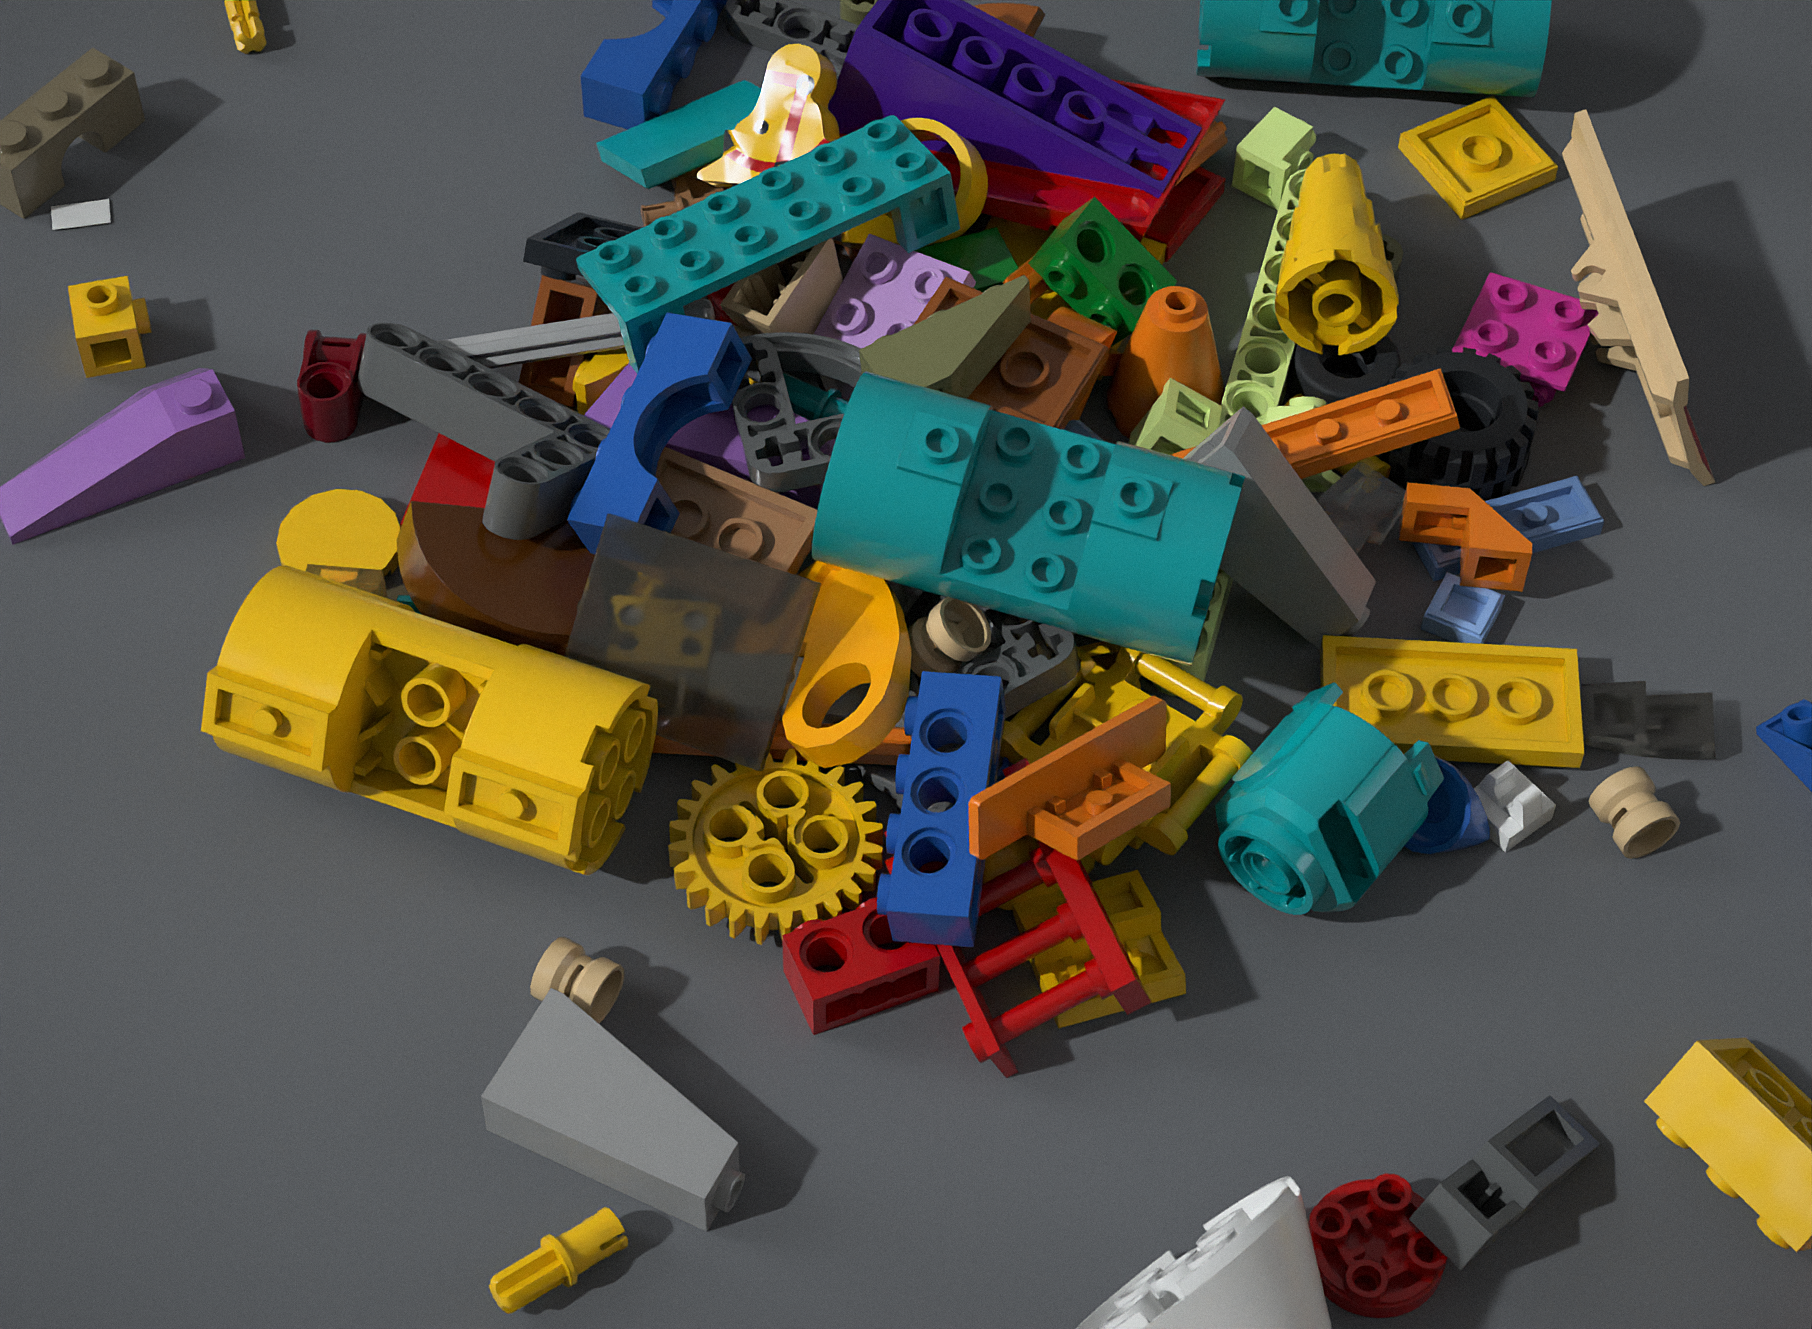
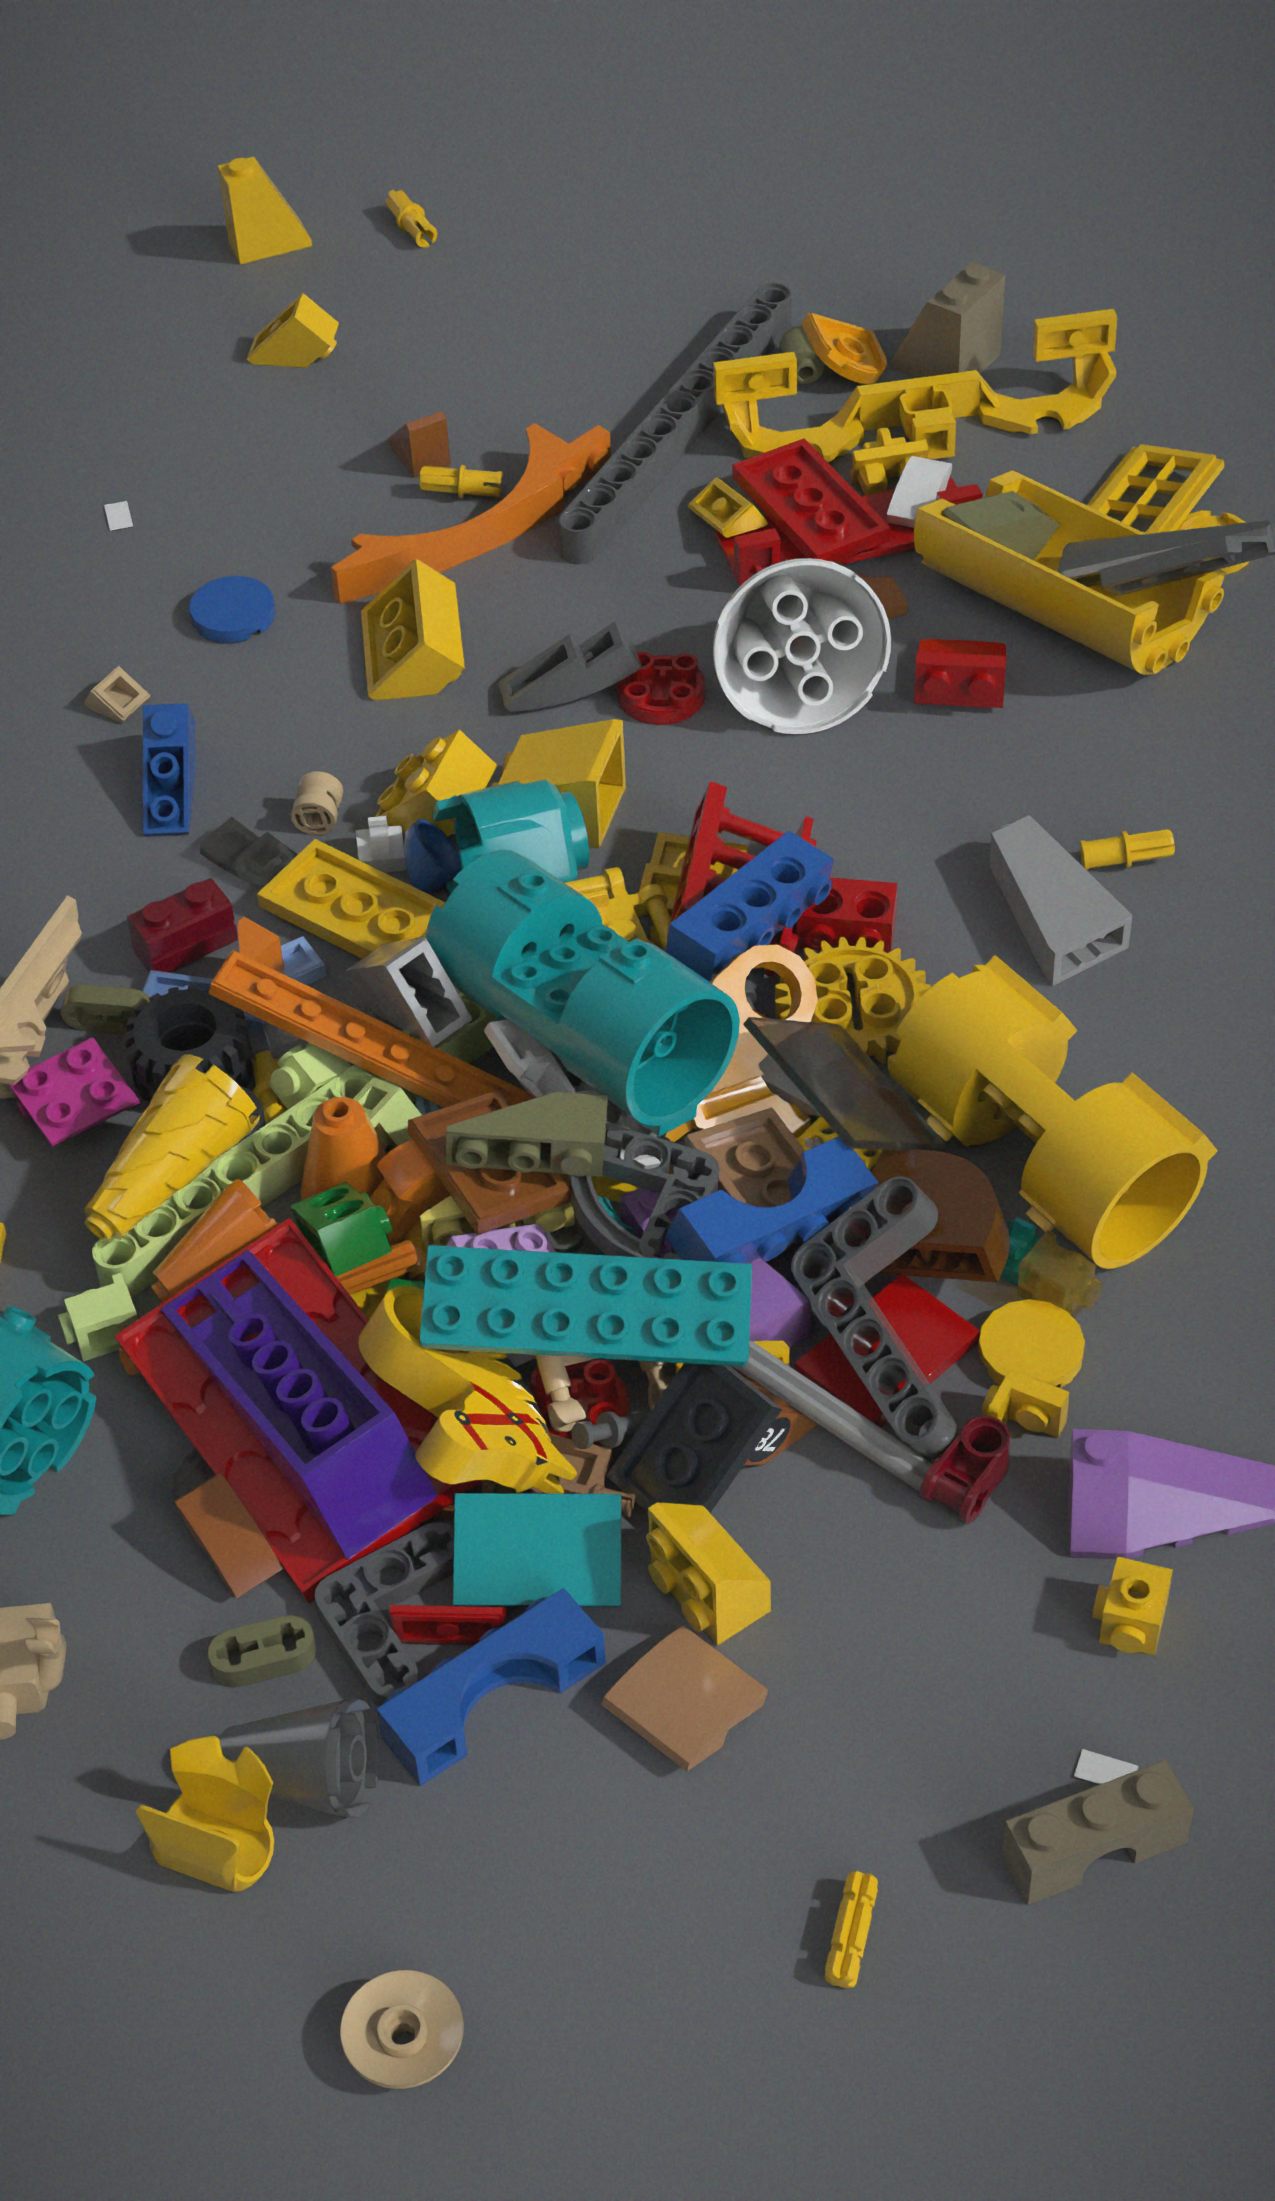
camera: 145 degrees left, 5 degrees down
tan wheel [530,936,624,1023] -> none
orange bracket [968,696,1171,861] -> none
none -> olive beam [61,984,150,1034]
none -> dark red brick [127,878,238,973]
none -> orange cone [150,1178,278,1303]
none -> yellow slope [375,729,498,836]
none -> red slope [389,1605,508,1645]
none -> yellow slope [491,719,626,848]
none -> medium nougat slope [601,1625,769,1772]
none -> yellow slope [646,1502,771,1646]
none -> yellow bracket [981,1368,1070,1438]

